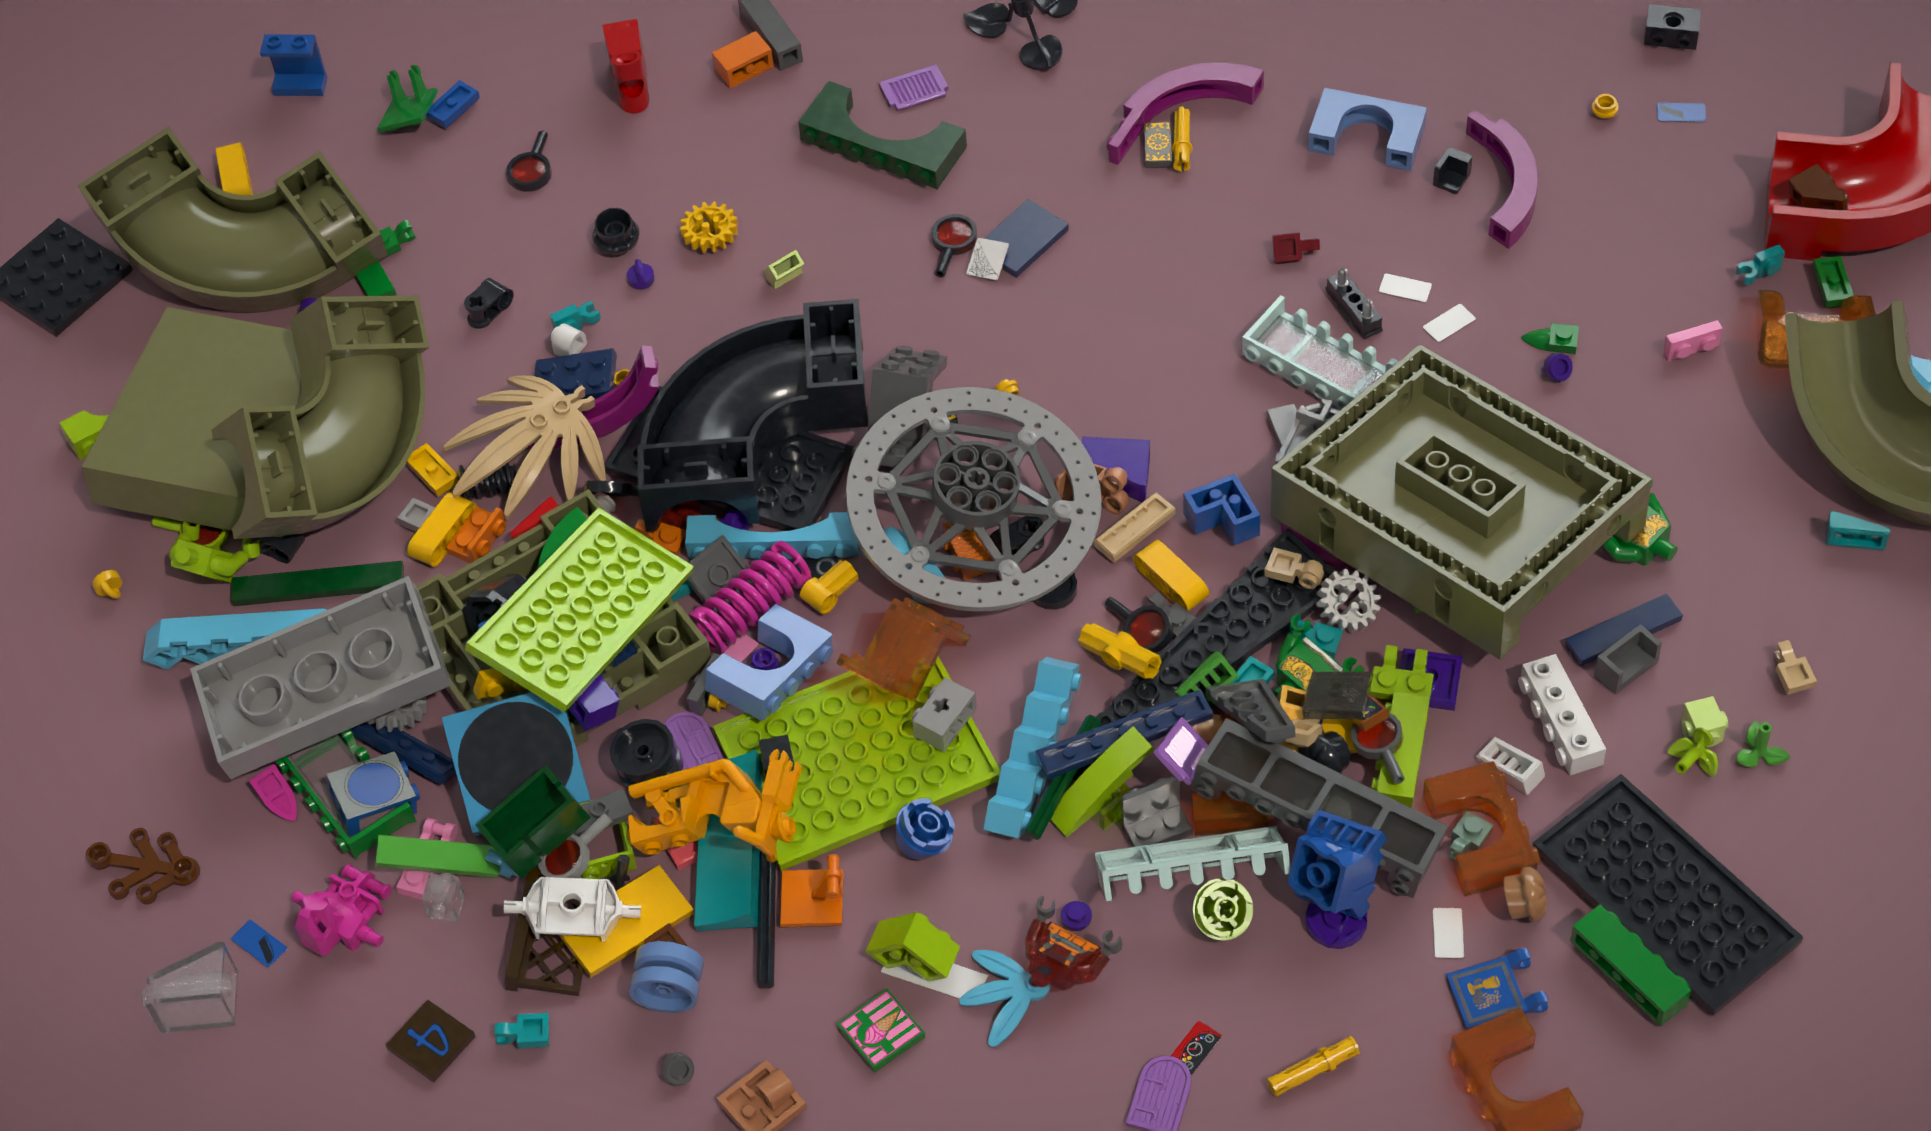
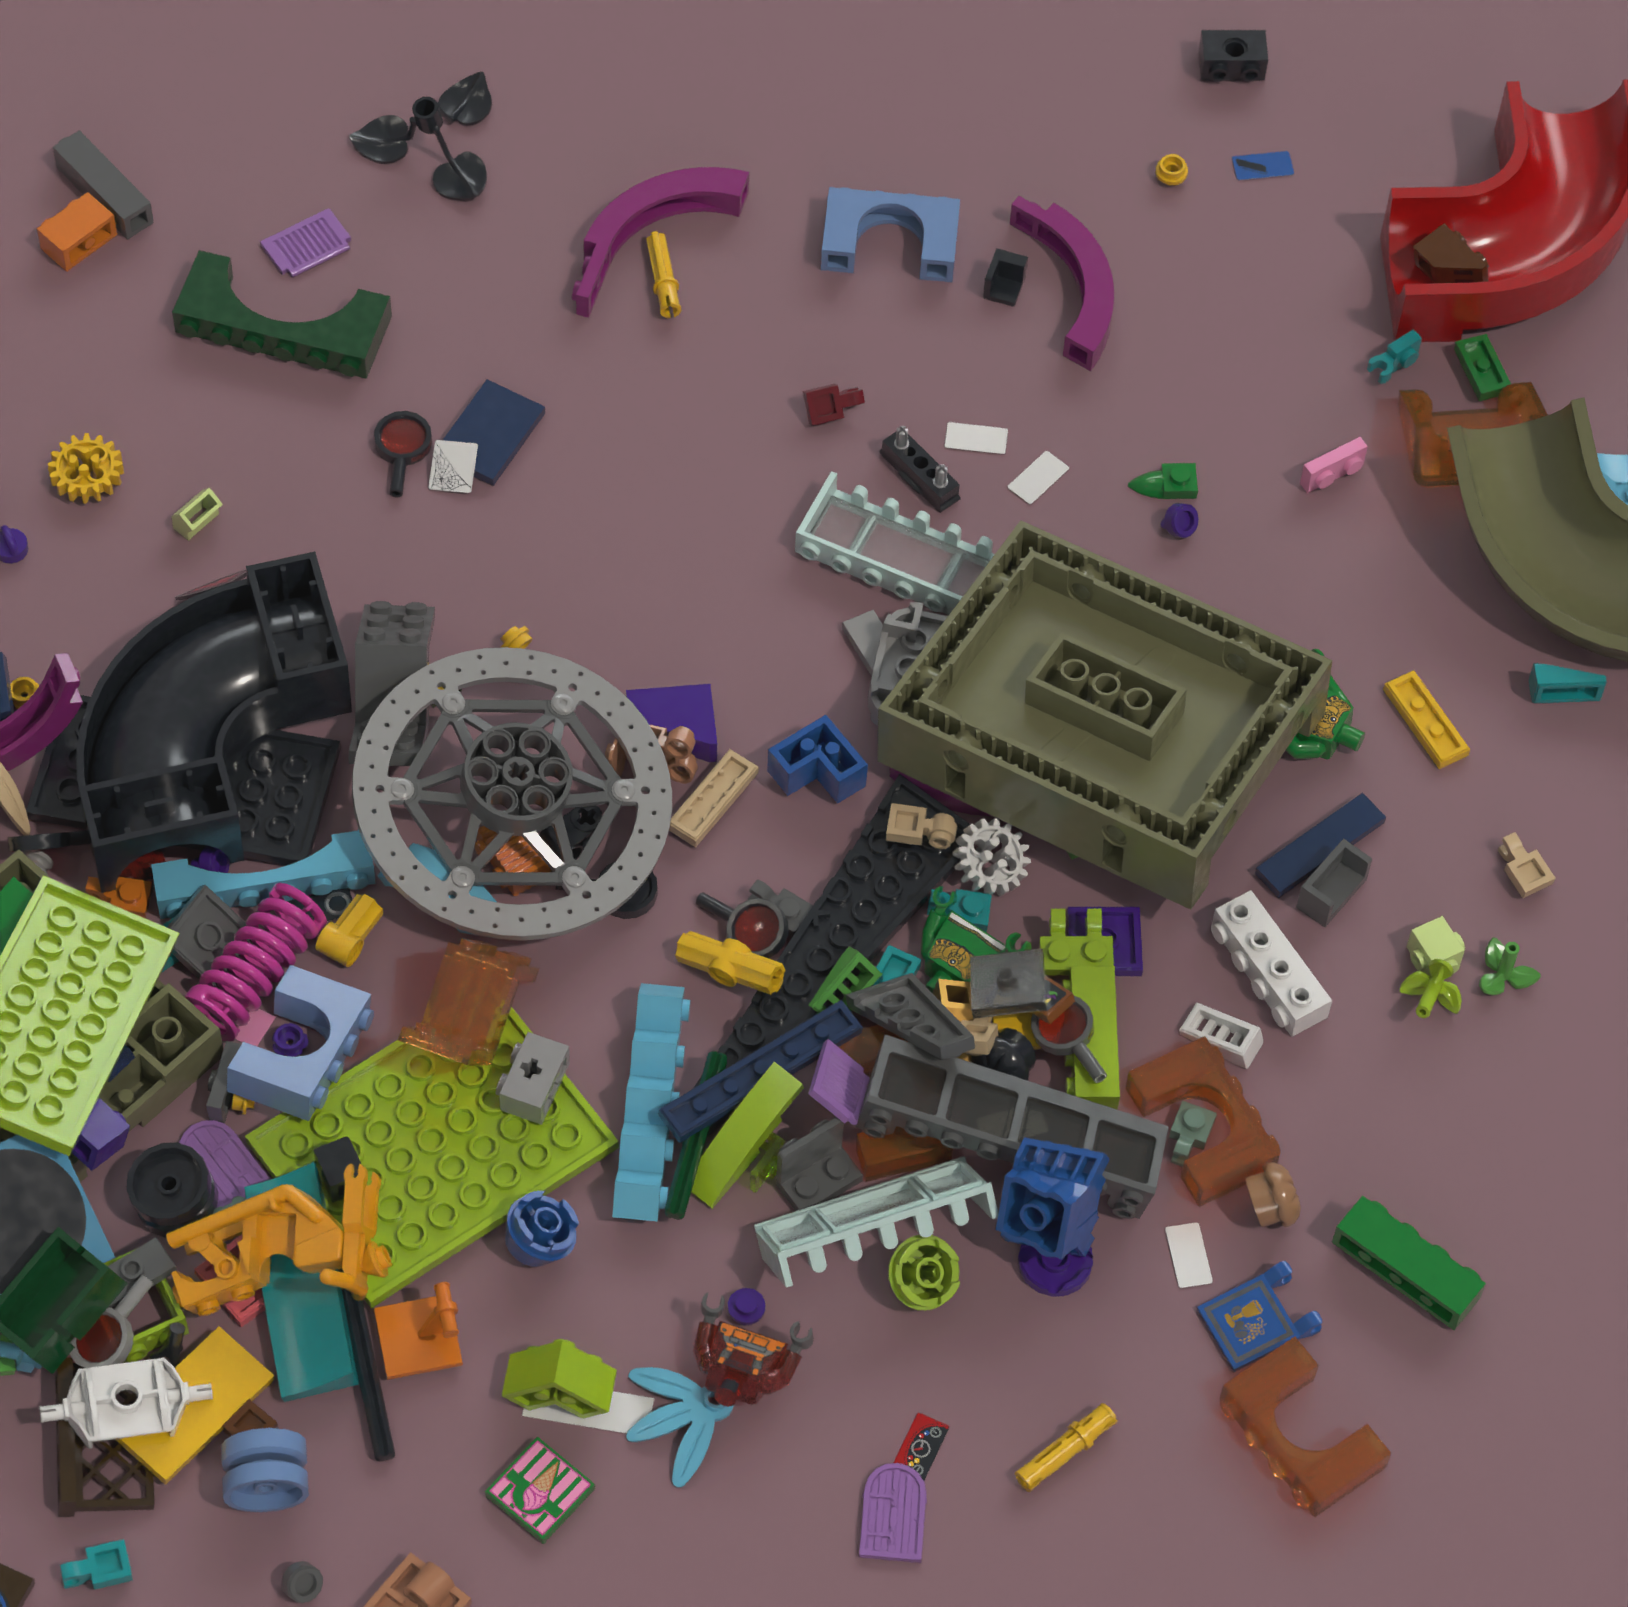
camera: 20 degrees left, 5 degrees up
yellow beam [1133,540,1210,611] -> none
tile [1144,122,1172,168] -> none
black plate [1532,774,1803,1016] -> none
none -> yellow tile [1383,670,1470,769]

